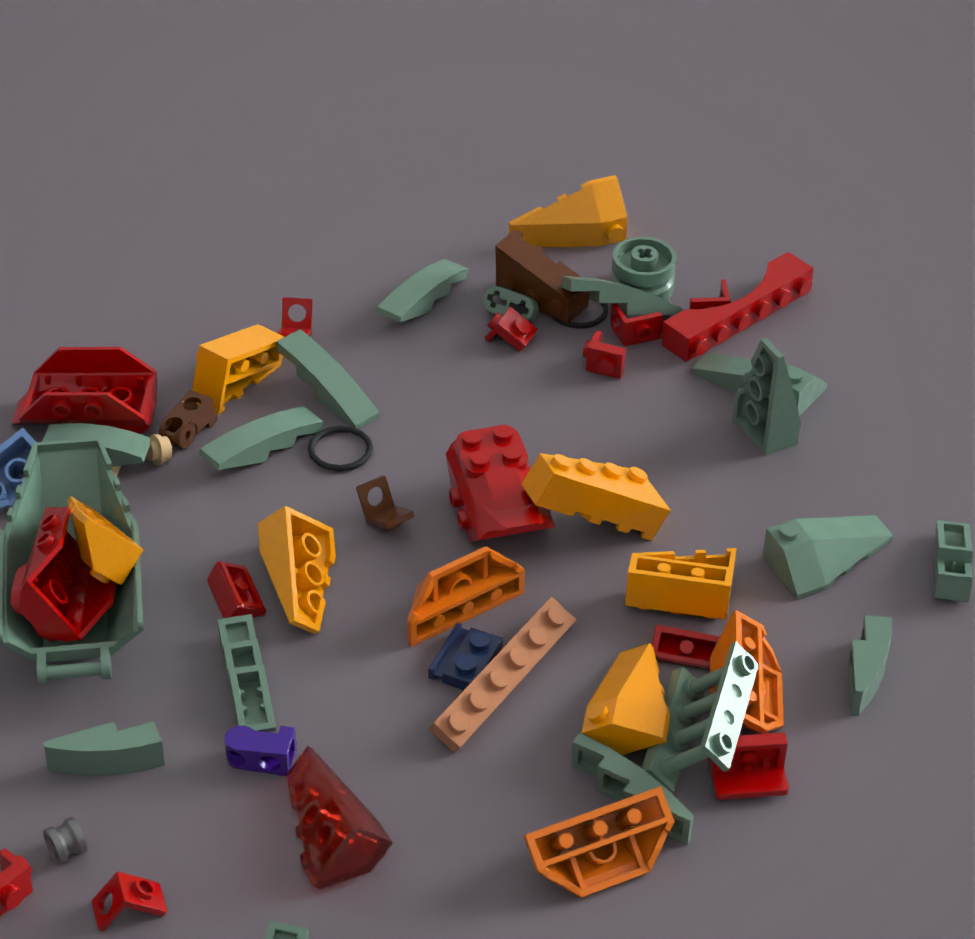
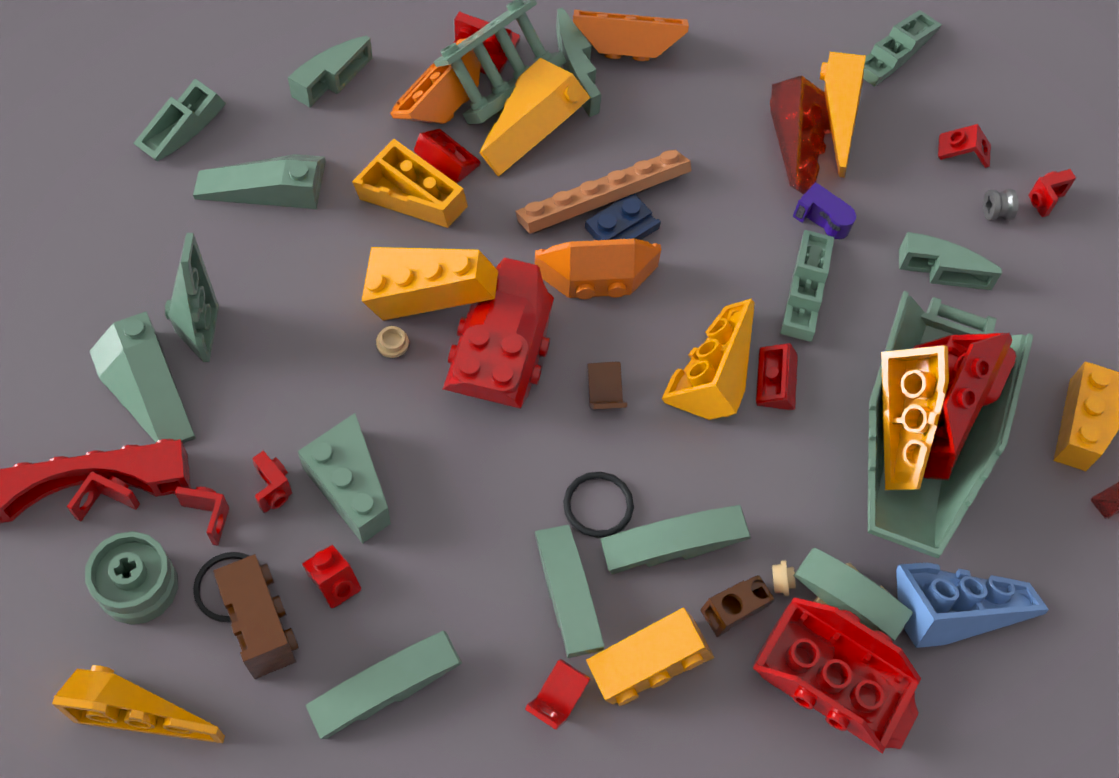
camera: 155 degrees left, 20 degrees up
sand green beam [483,286,539,322] -> none
sand green slope [562,276,684,315] -> none
none -> sand green wedge [298,413,391,544]
none -> light orange wedge [820,52,866,178]

